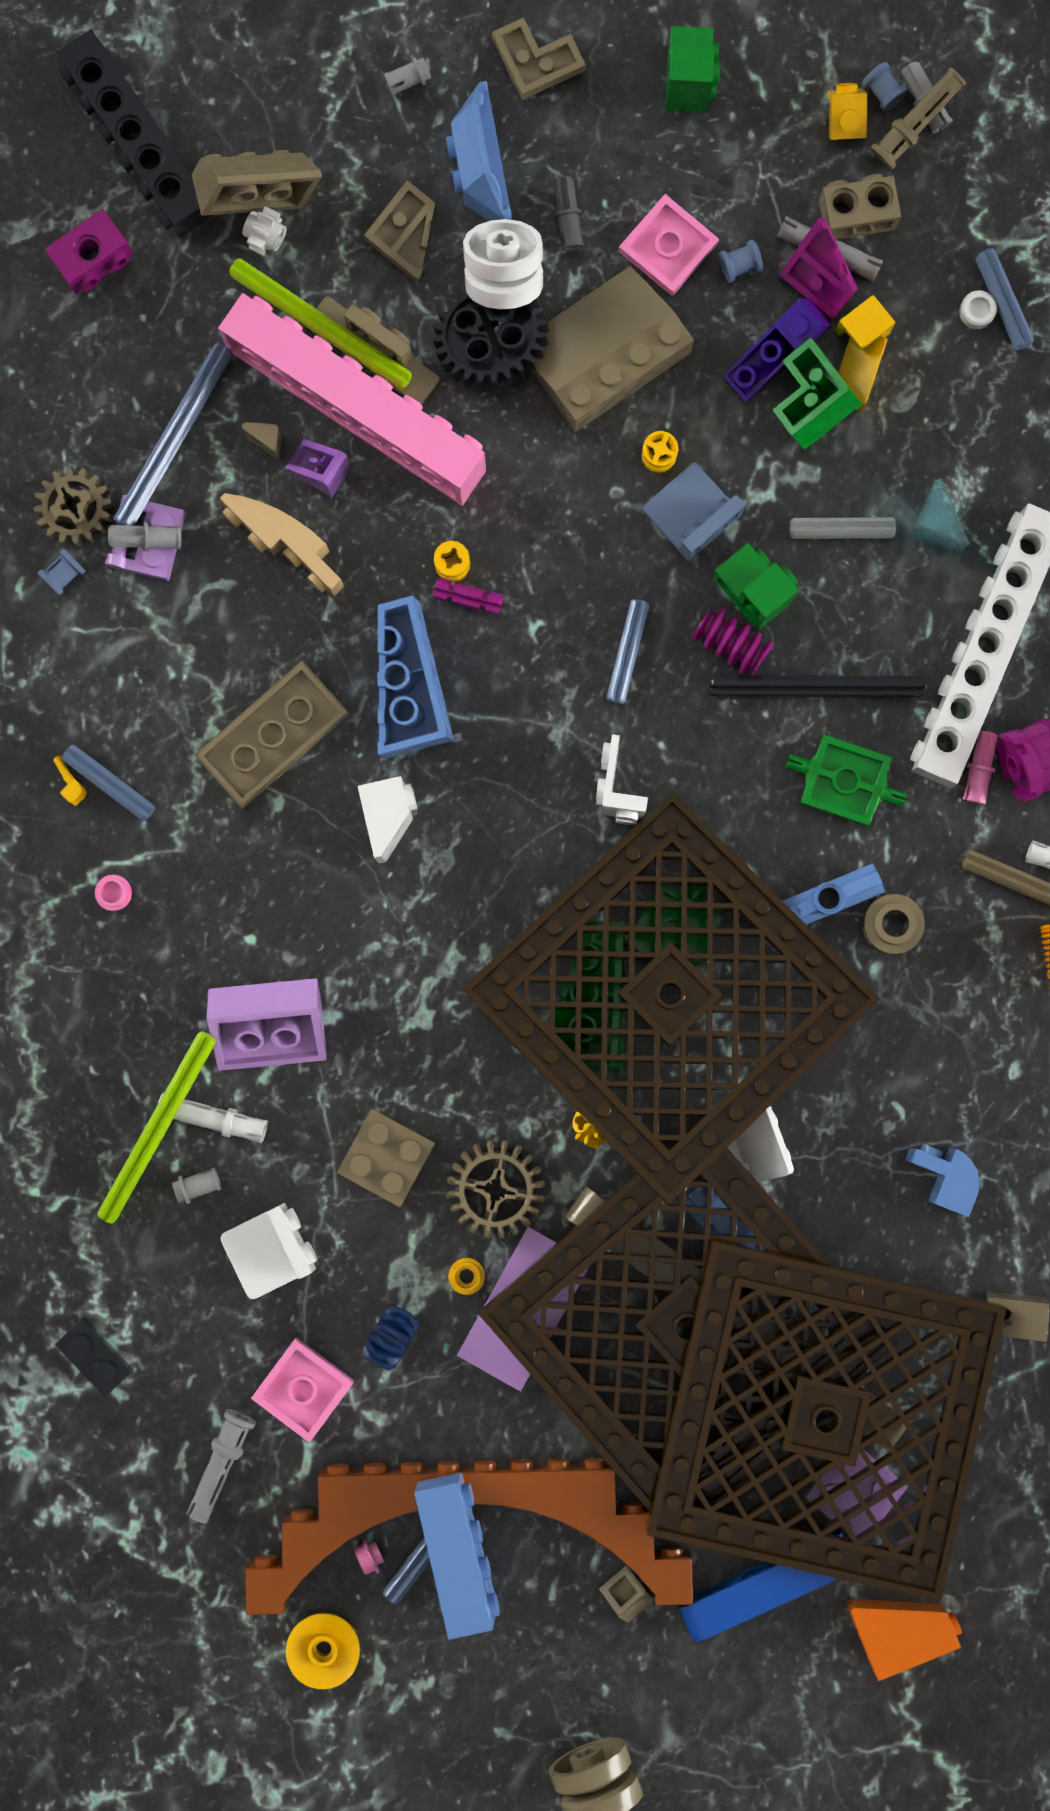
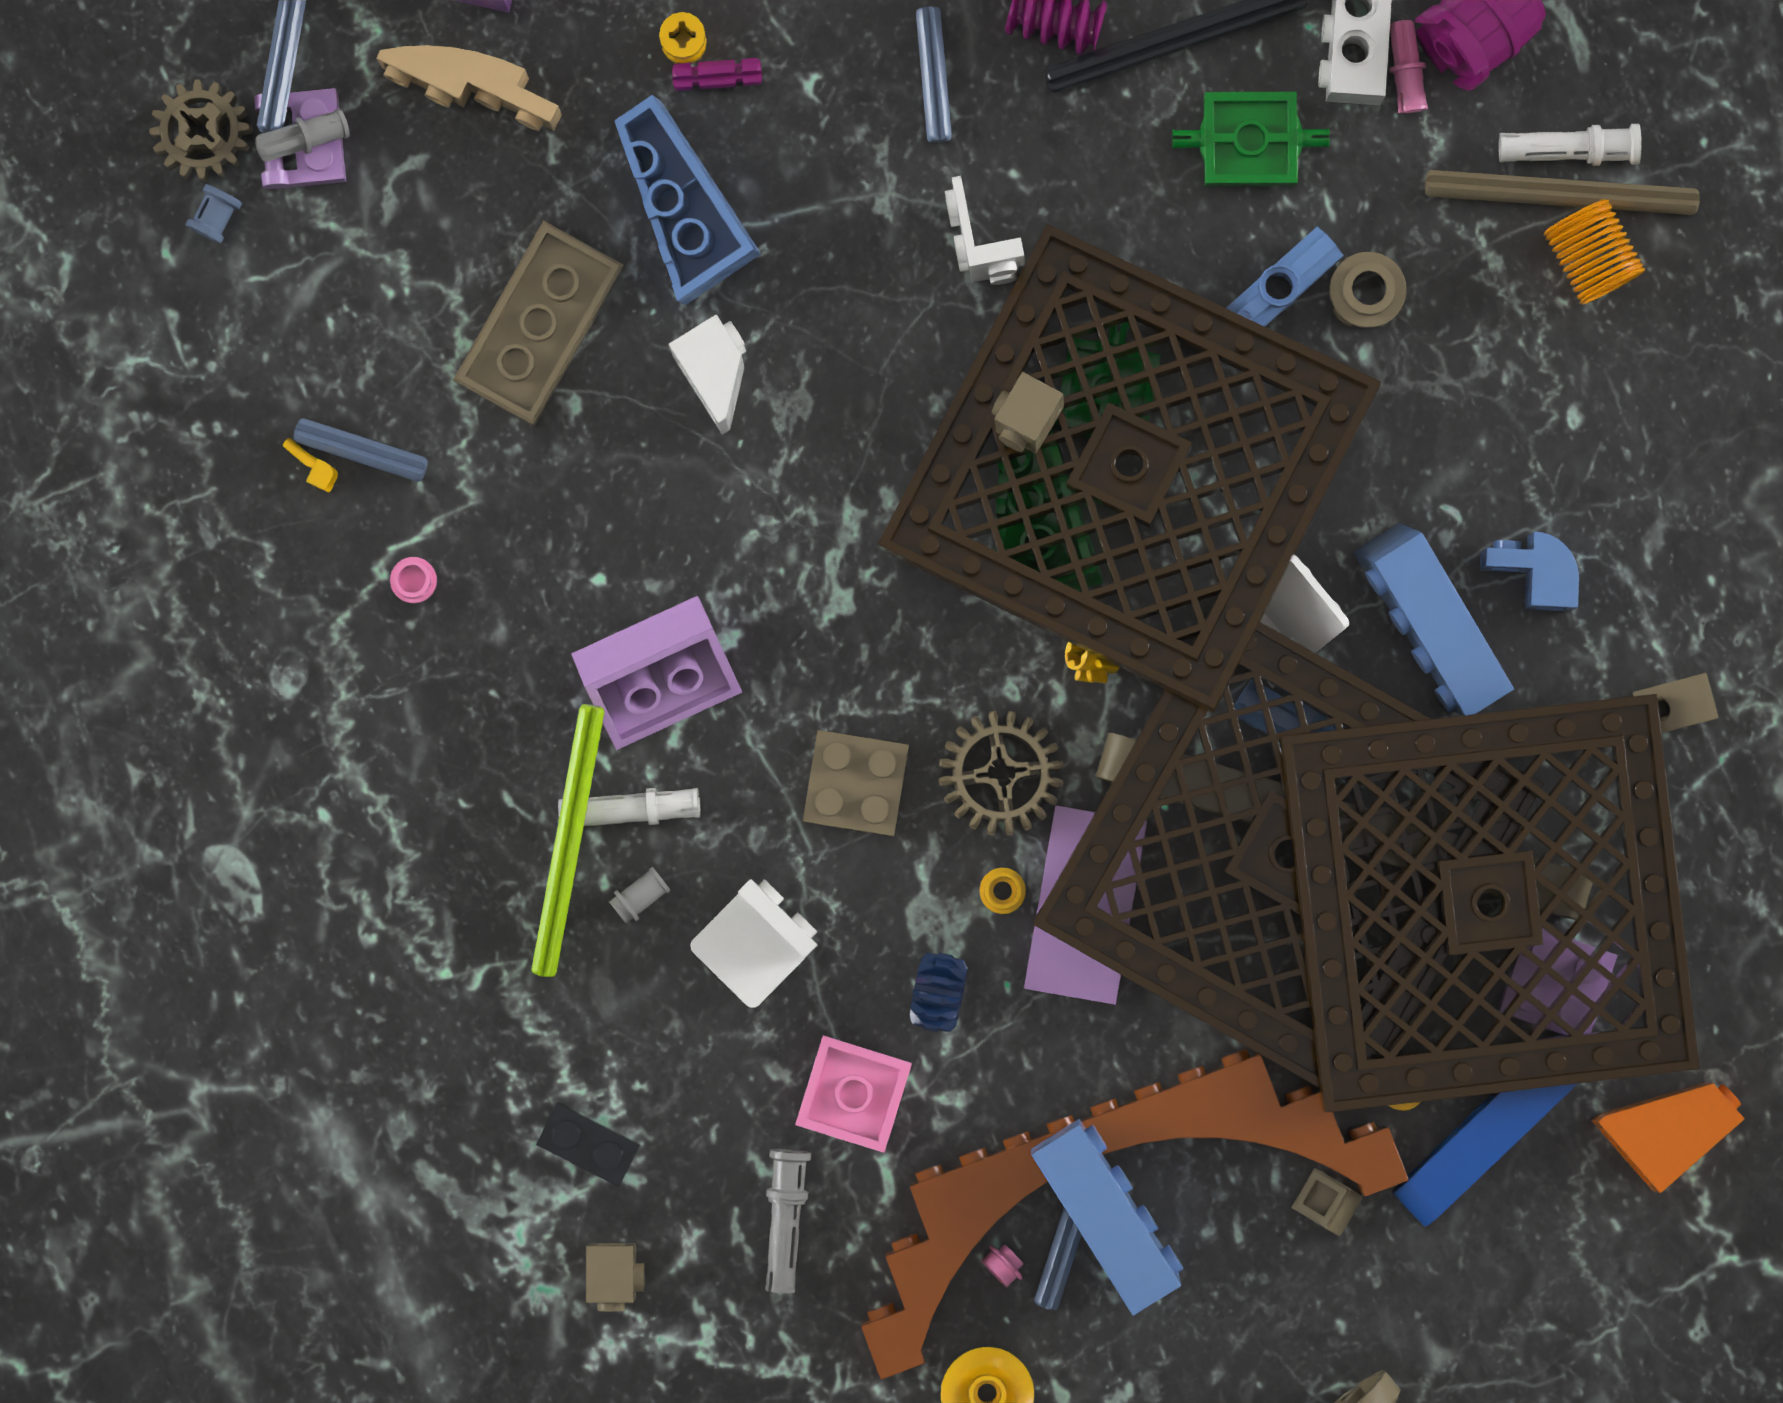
camera: 20 degrees left, 0 degrees up
none -> dark tan brick [586,1243,645,1312]
none -> dark tan brick [992,371,1064,454]
none -> medium blue wedge [1352,523,1514,716]

